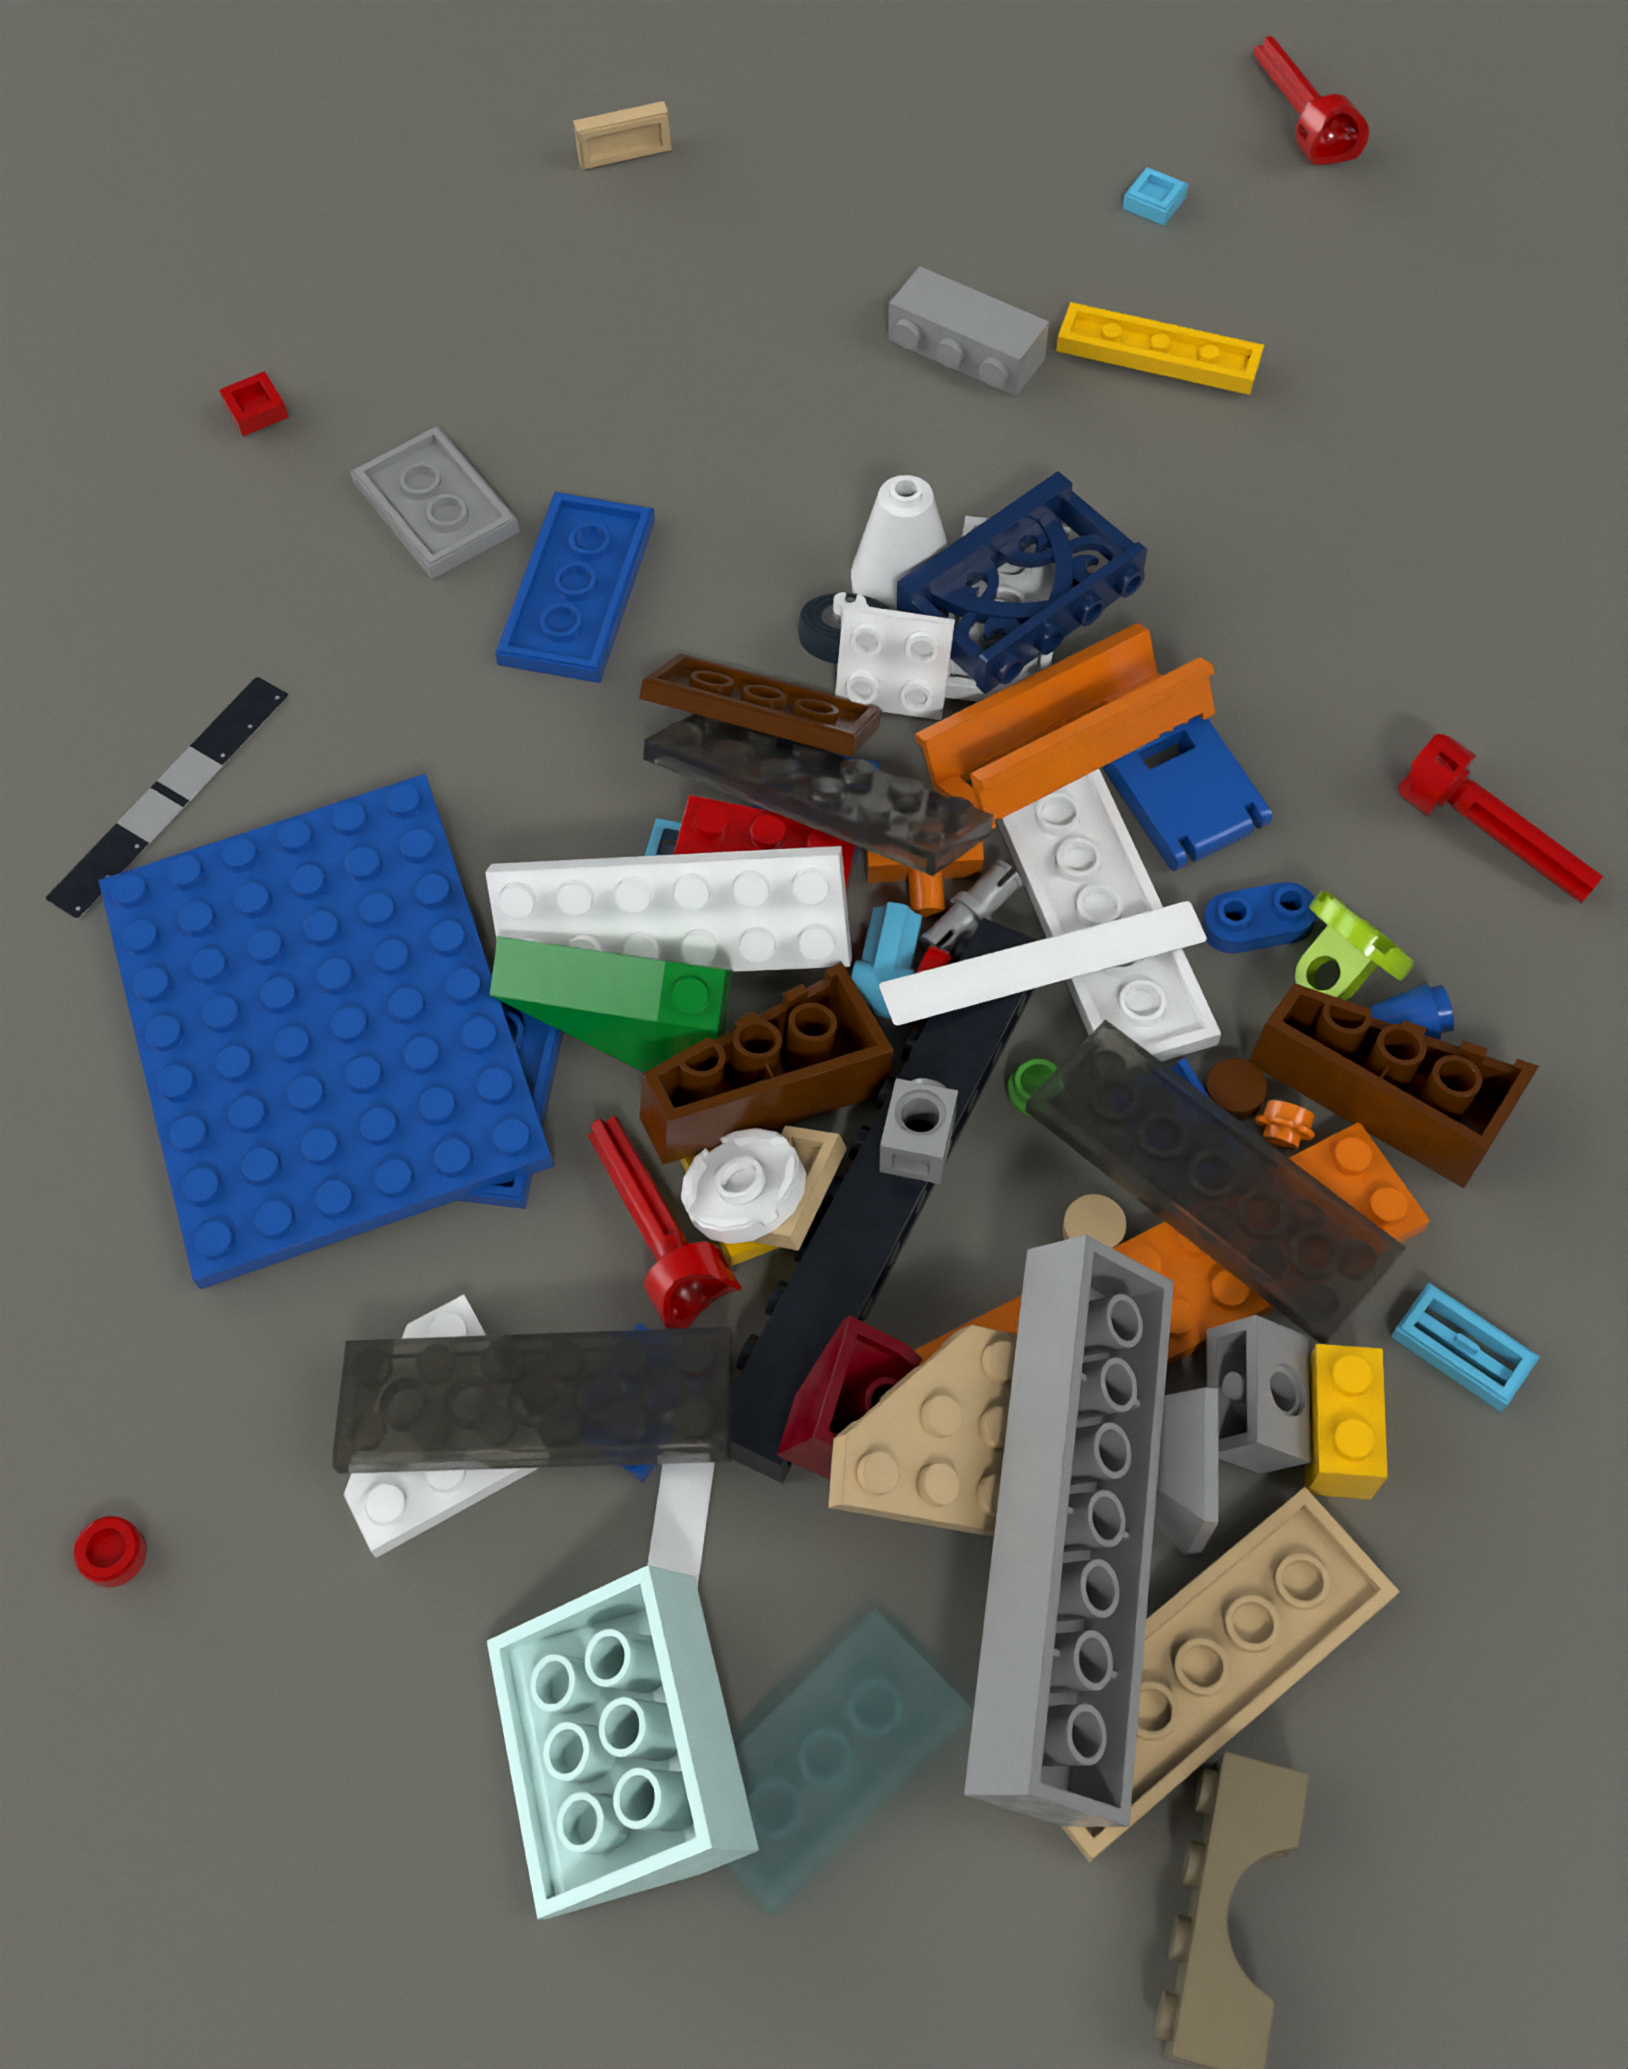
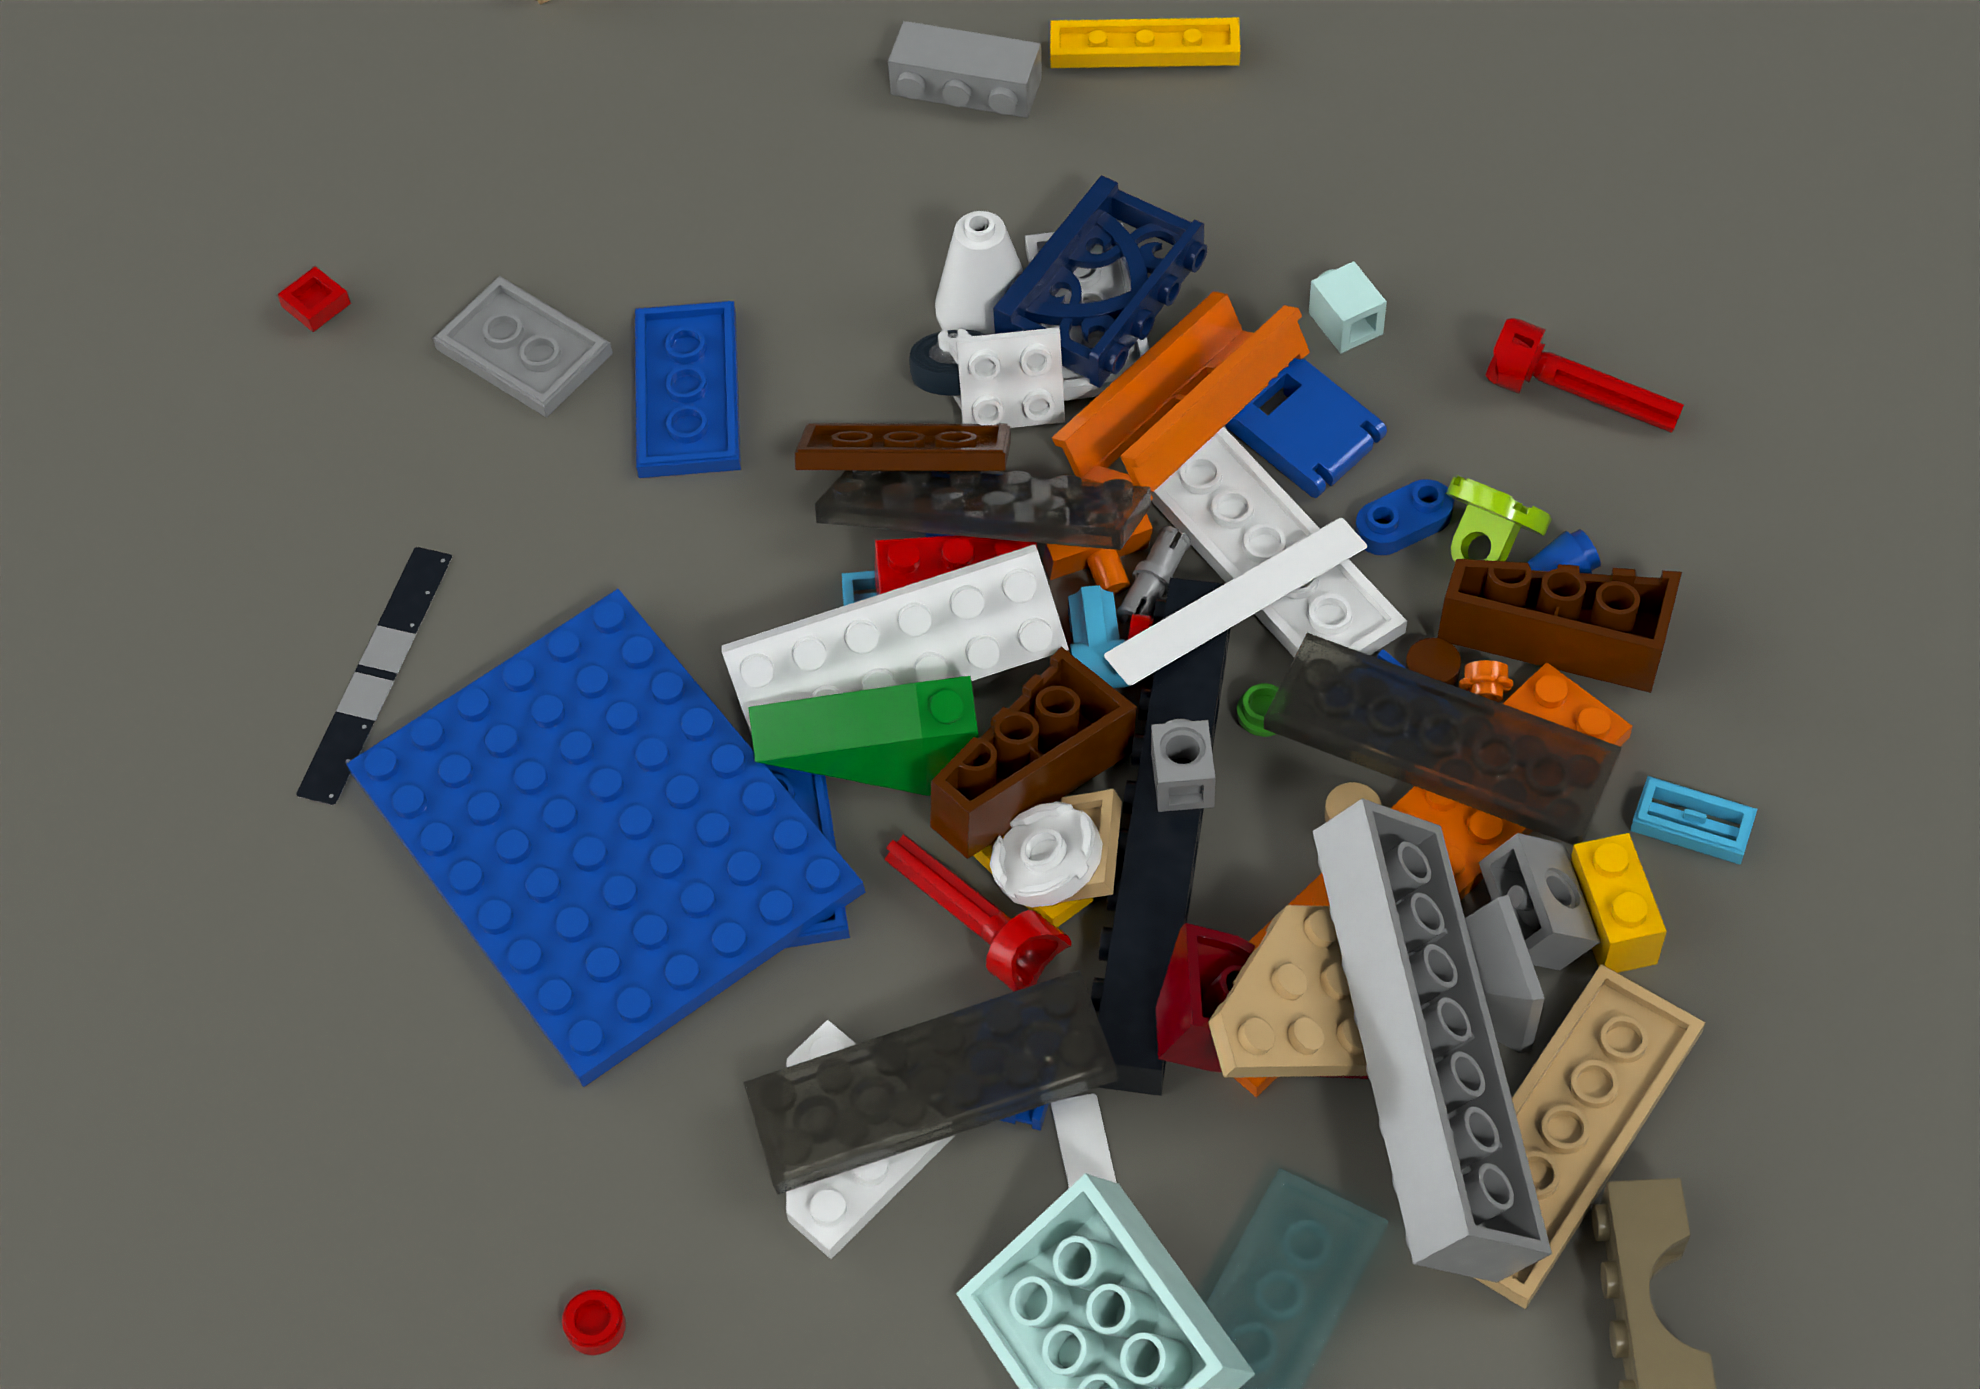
camera: 15 degrees left, 5 degrees down
none -> light aqua brick [1309,261,1387,354]

